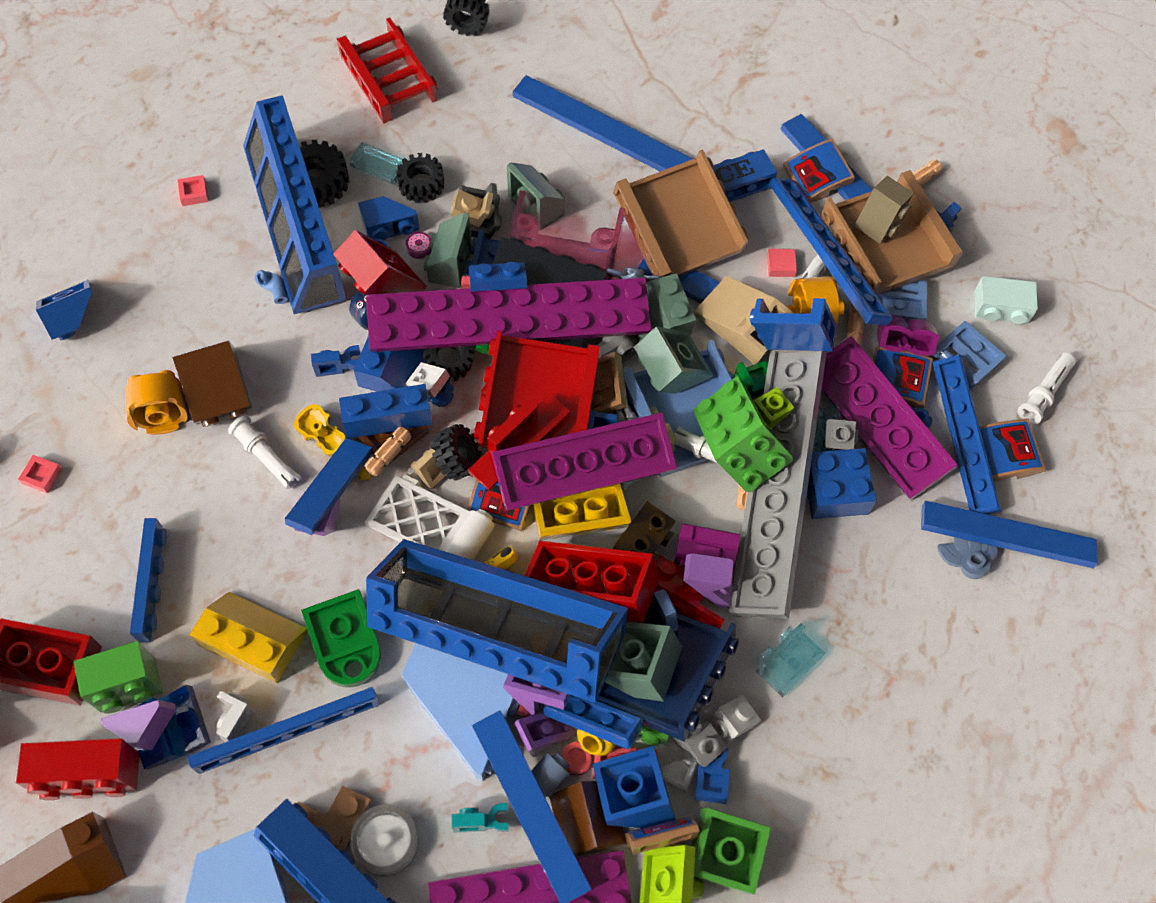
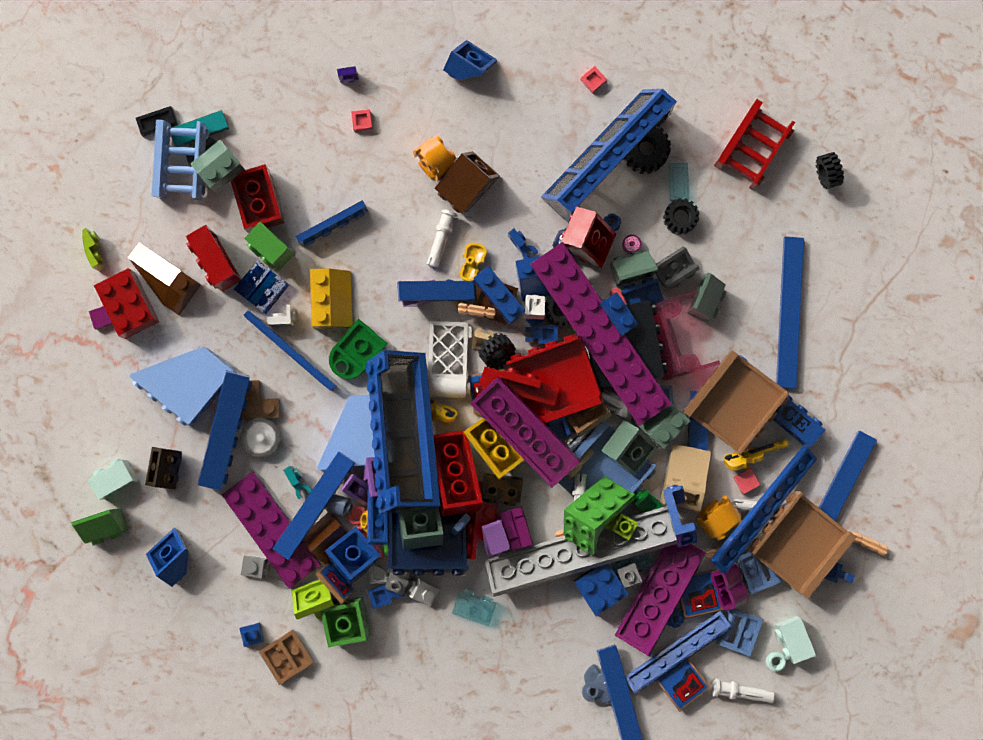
camera: 65 degrees right, 20 degrees up
medium lavender slope [101,700,176,750] -> none
medium blue arm [255,270,288,304] -> none
blue slope [358,196,420,240] -> none
tan bracket [450,189,495,227] -> none
sand blue plate [606,268,660,282] -> none
slope [783,139,855,203] -> none
dark tan brick [854,175,914,244] -> none
none -> blue plate [525,325,558,345]
none -> yellow piece [724,440,789,471]
none -> light aqua plate [766,652,786,672]

